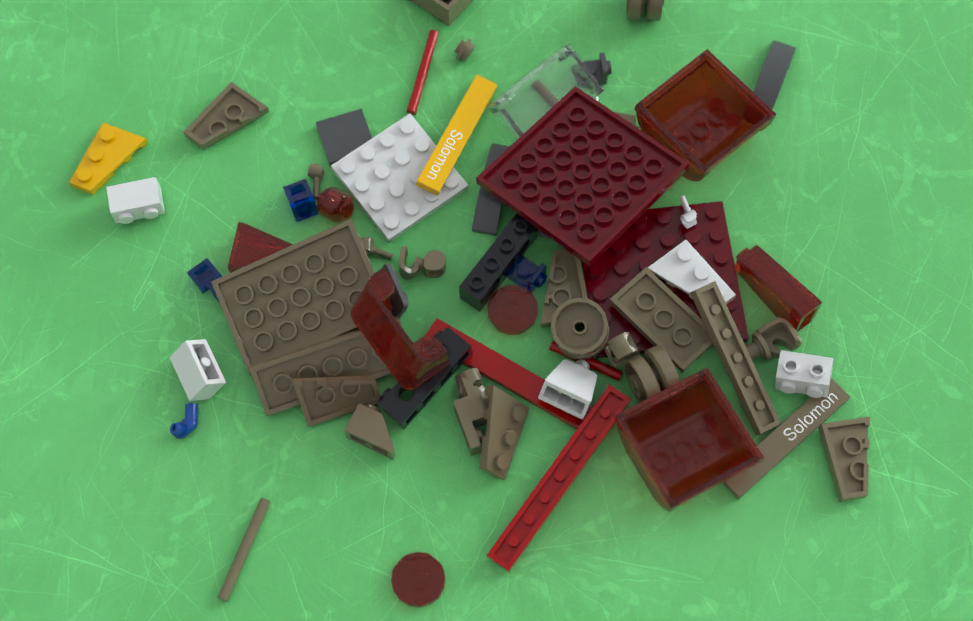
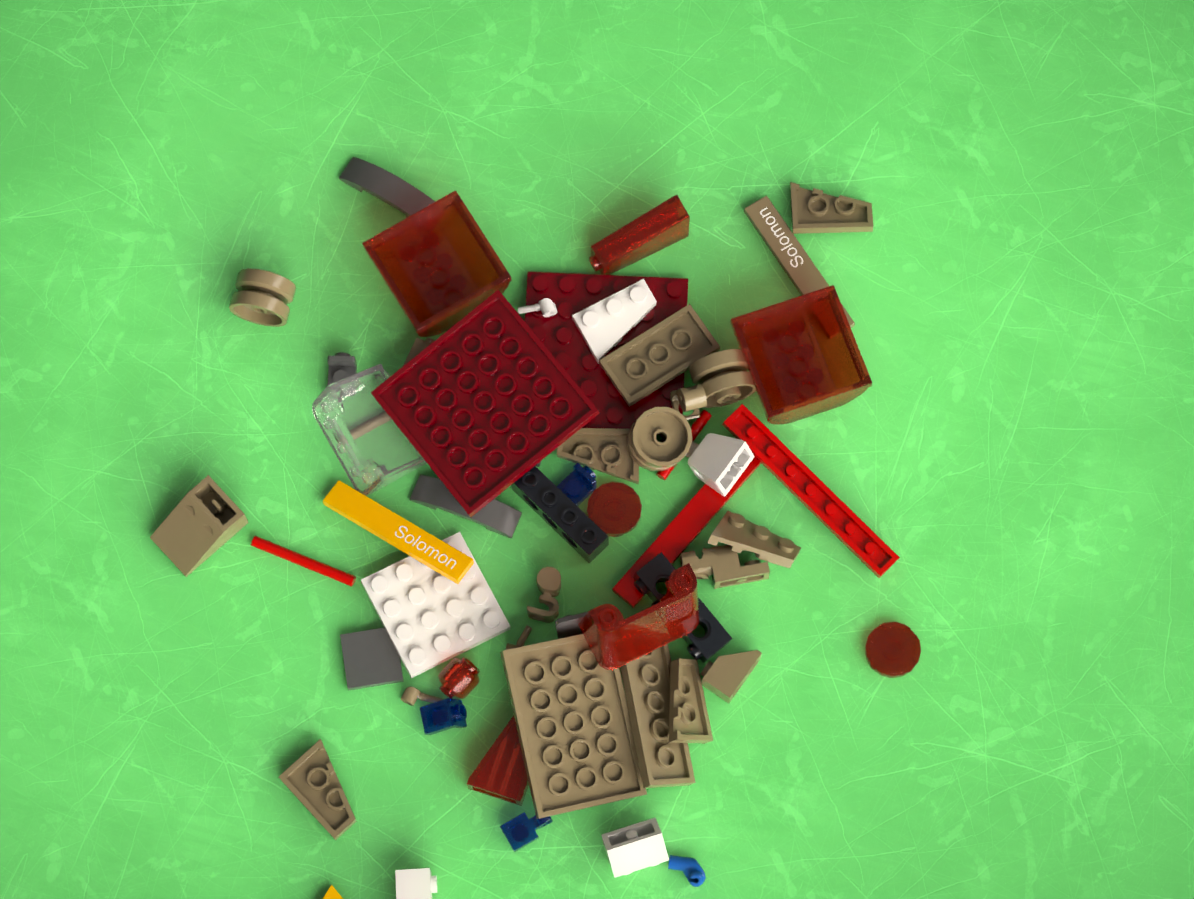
camera: 80 degrees left, 5 degrees up
dark tan bar [217,498,270,602] -> none
dark tan plate [454,38,475,61] -> none
dark tan plate [690,281,781,435] -> none
dark tan piece [746,318,802,361] -> none
white brick [775,350,833,398] -> none

